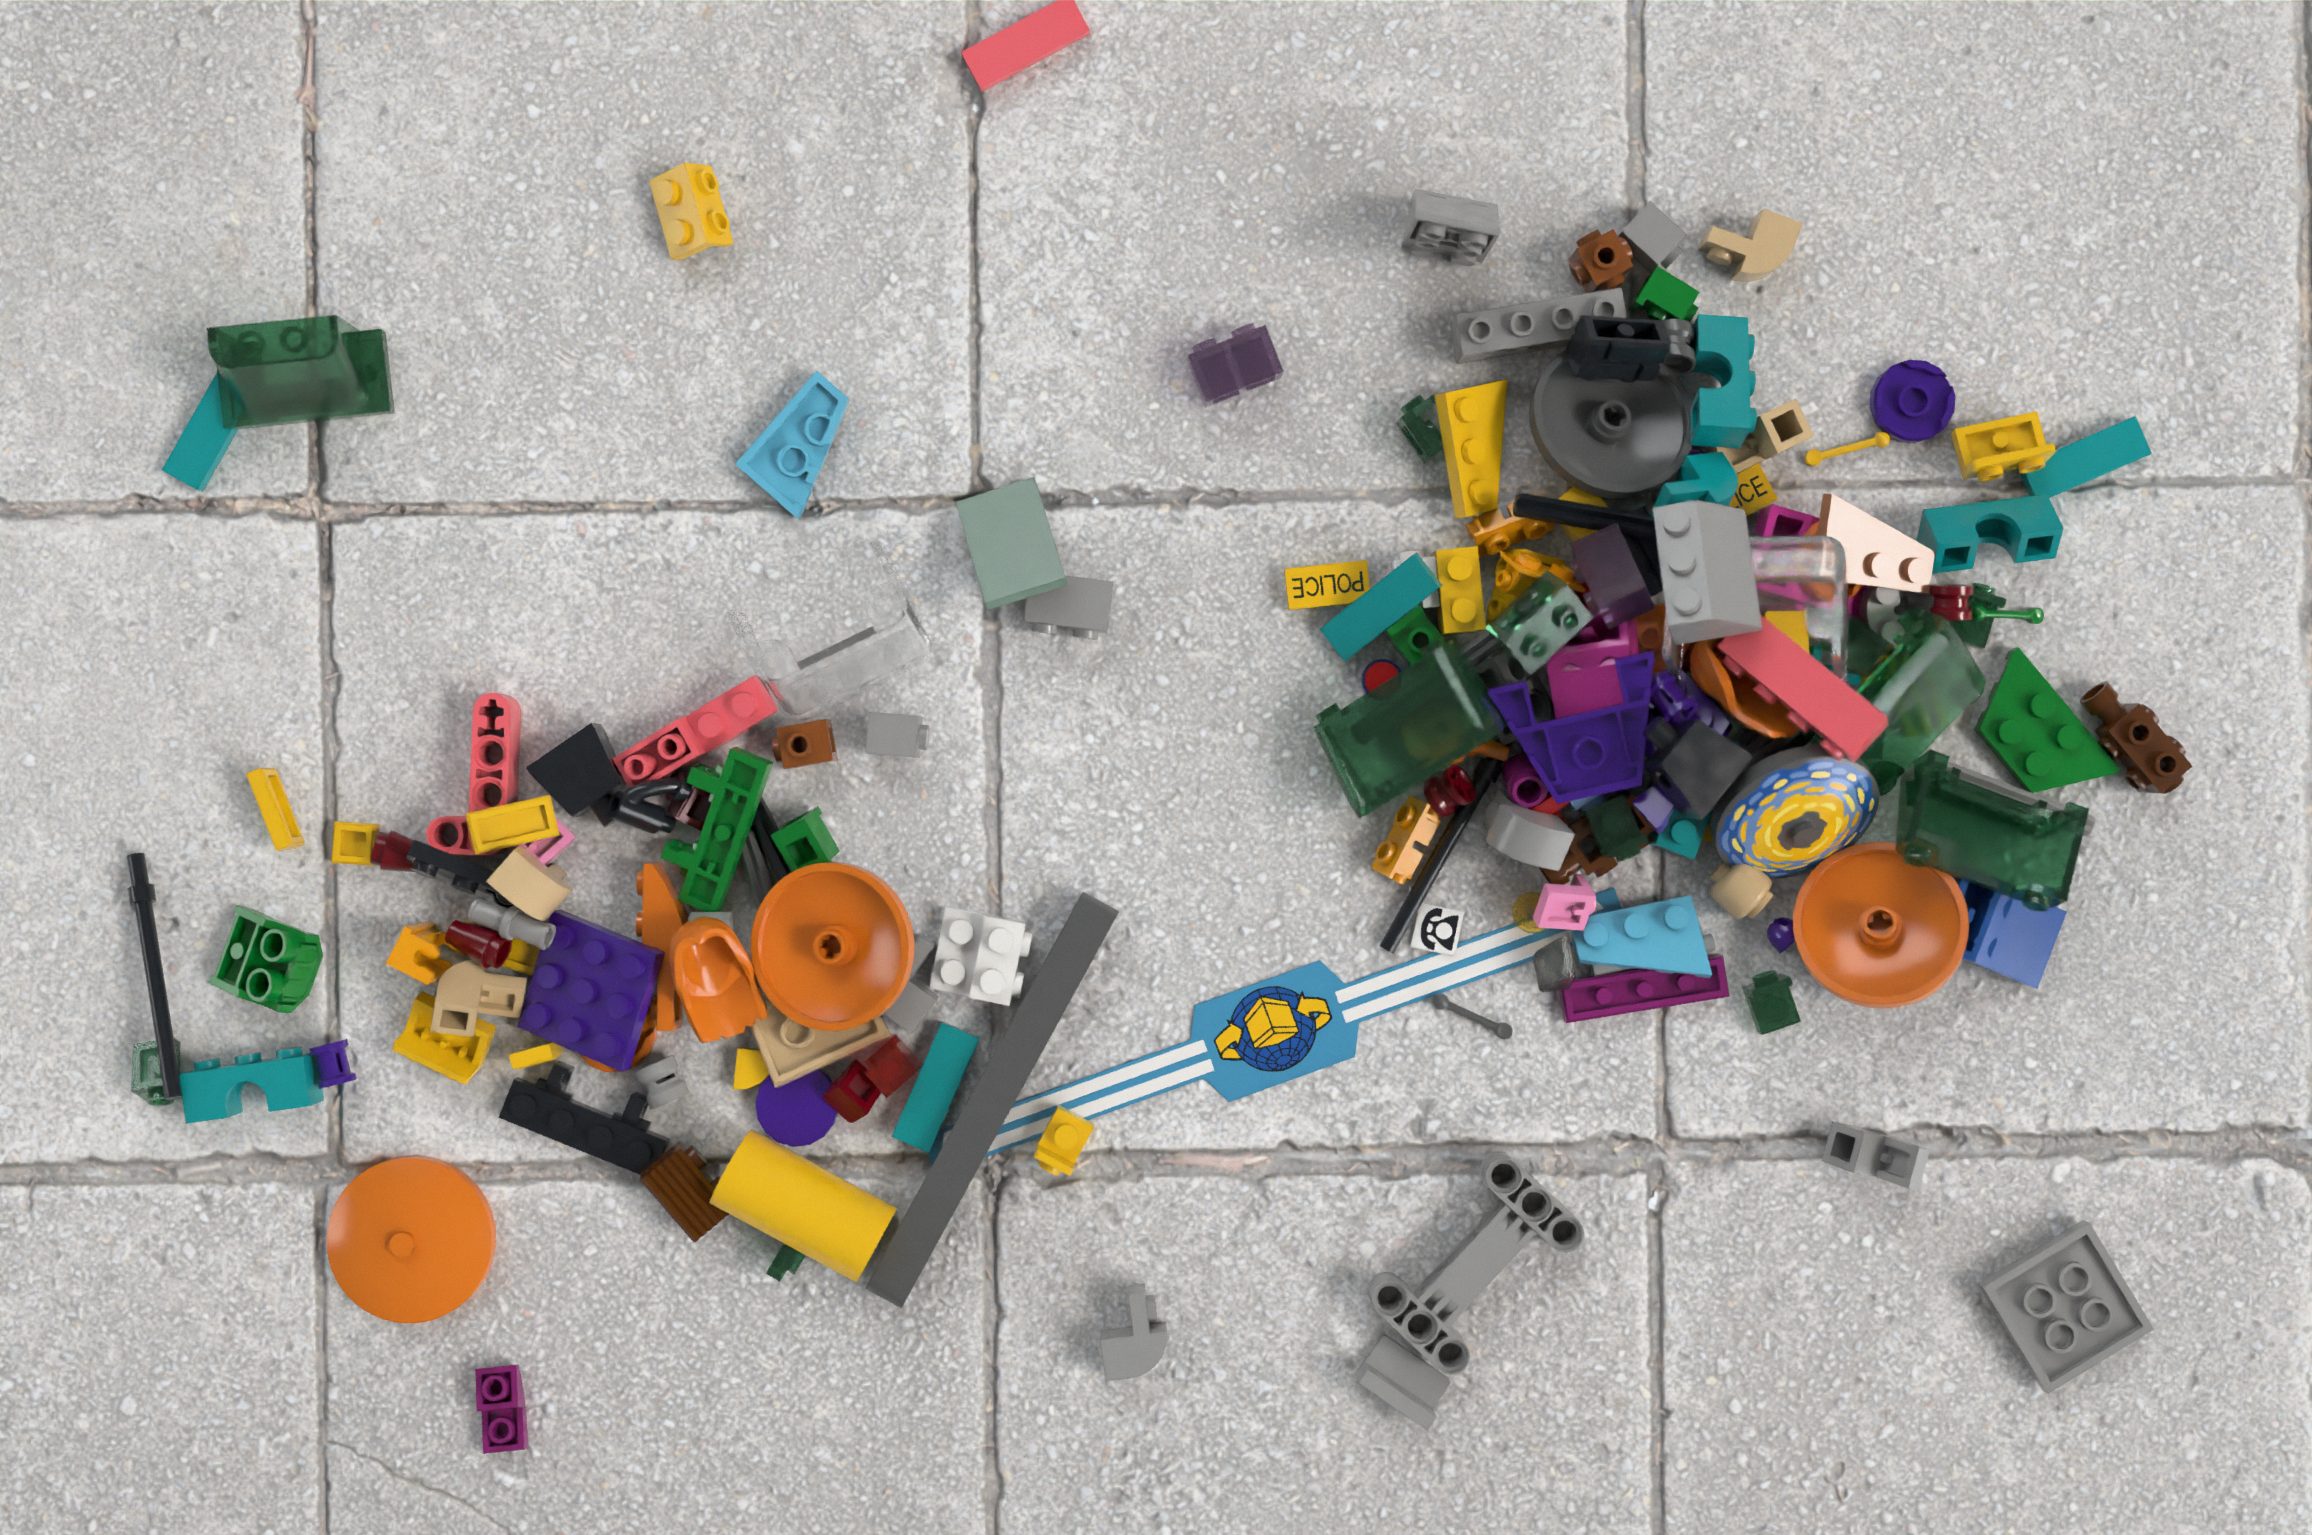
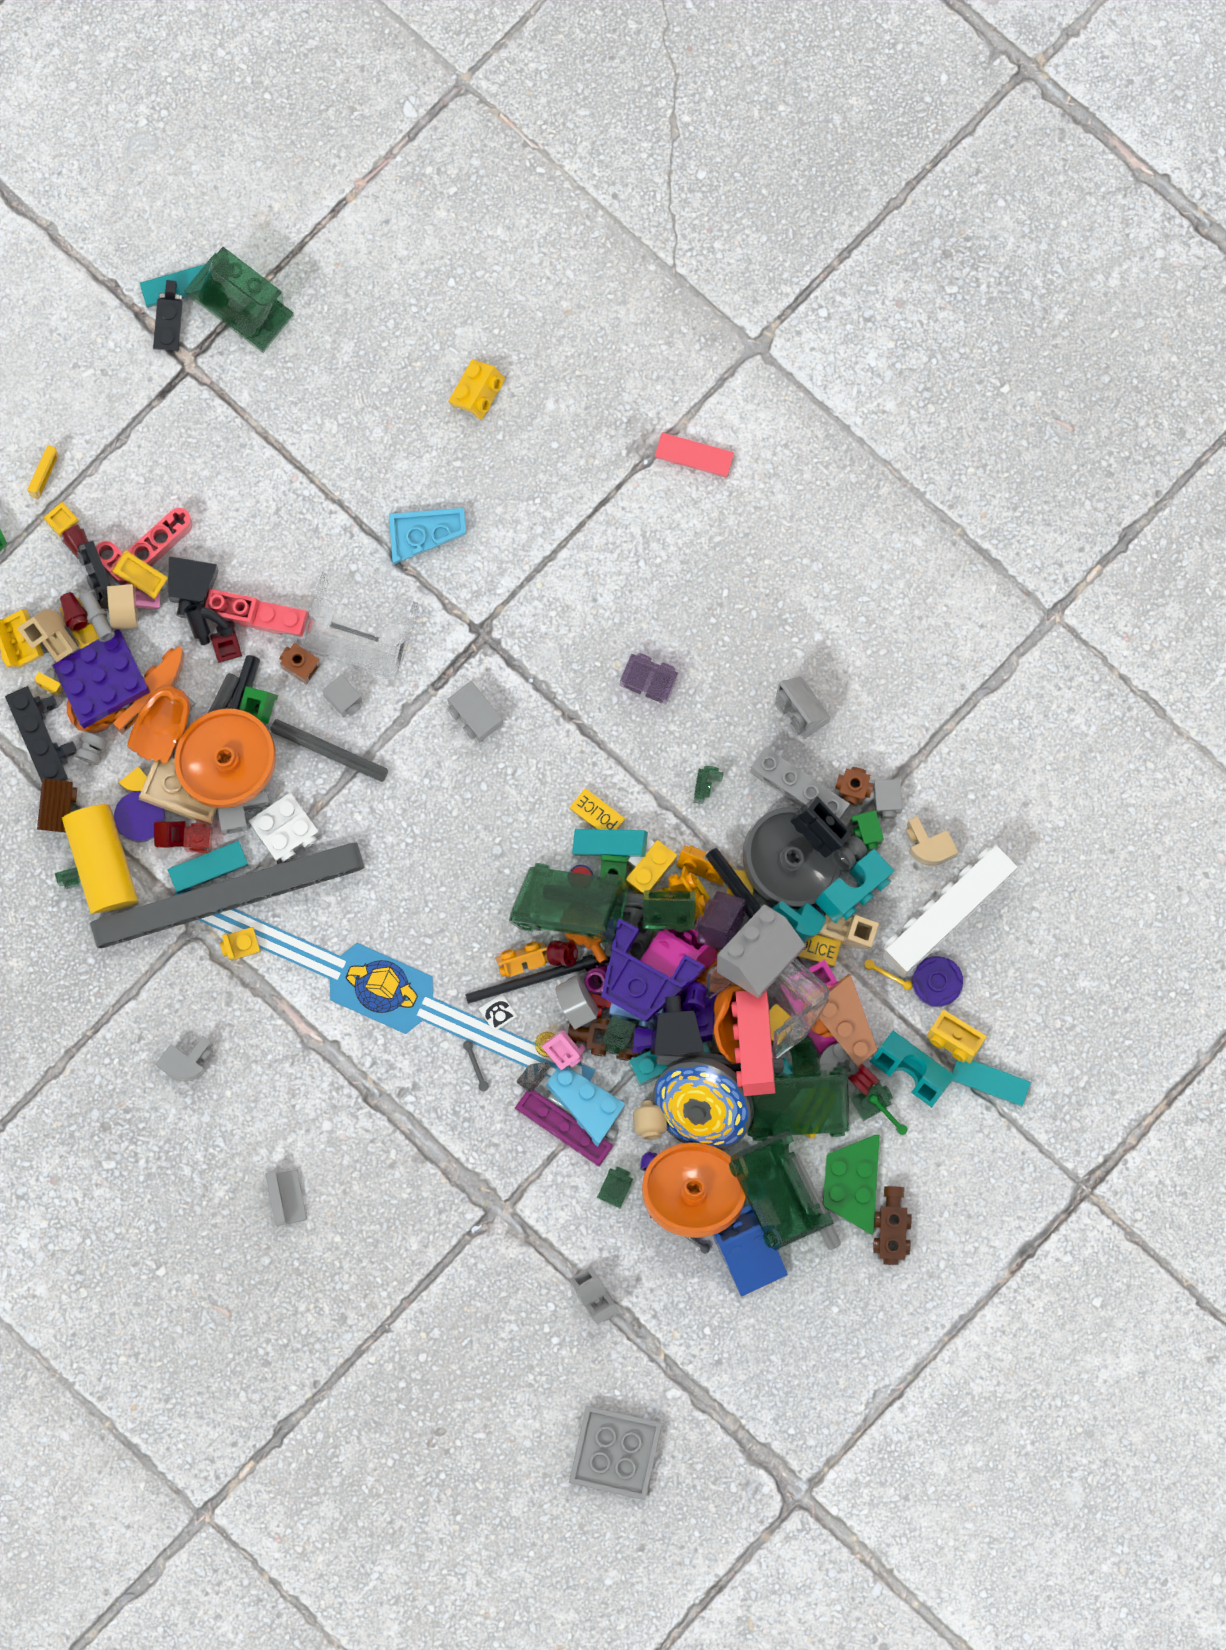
camera: 45 degrees right, 10 degrees down
light orange hinge [386,921,457,985] -> none
green hinge [661,746,773,912] -> none
sand green tile [956,477,1068,610] -> none
light grey beam [1368,1151,1584,1375] -> none
yellow wing [1434,379,1508,518] -> none
none -> black hinge [153,280,183,352]
none -> dark grey axle [270,719,388,782]
none -> white brick [882,845,1018,979]

